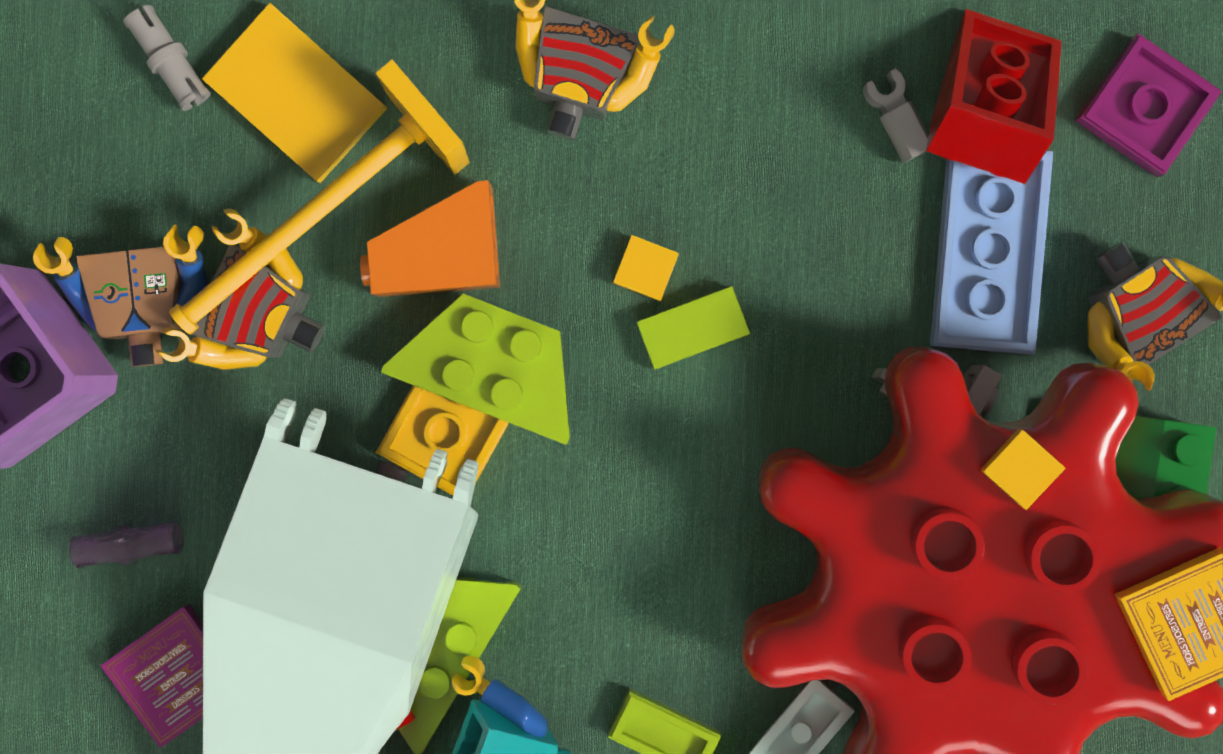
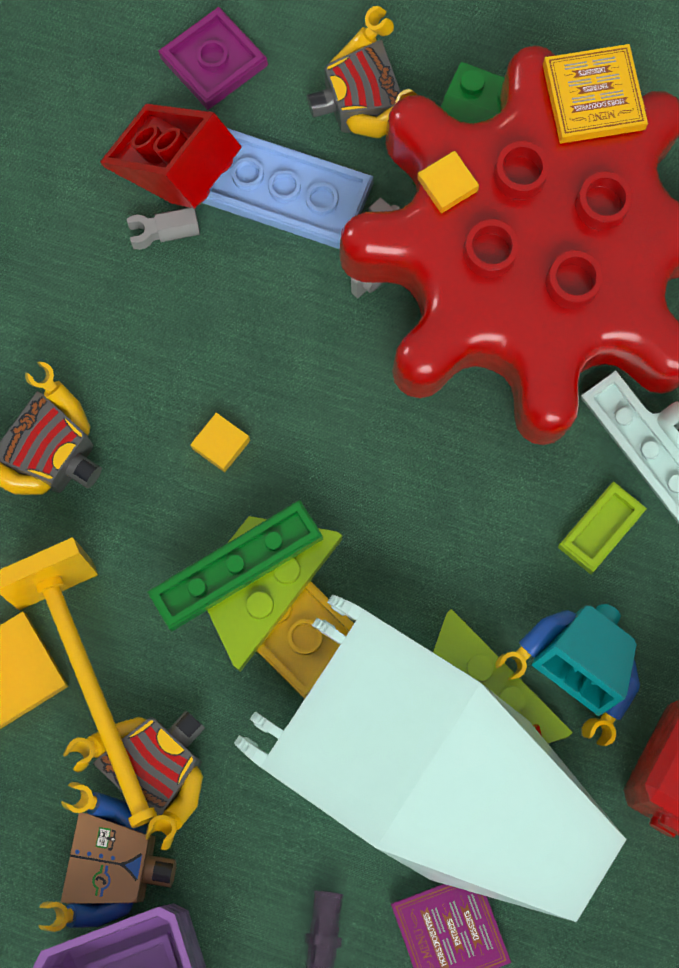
camera: 70 degrees left, 15 degrees down
orange slope [360,180,500,297] -> none
lime tile [636,286,750,370] -> none
none -> green tile [147,500,323,632]

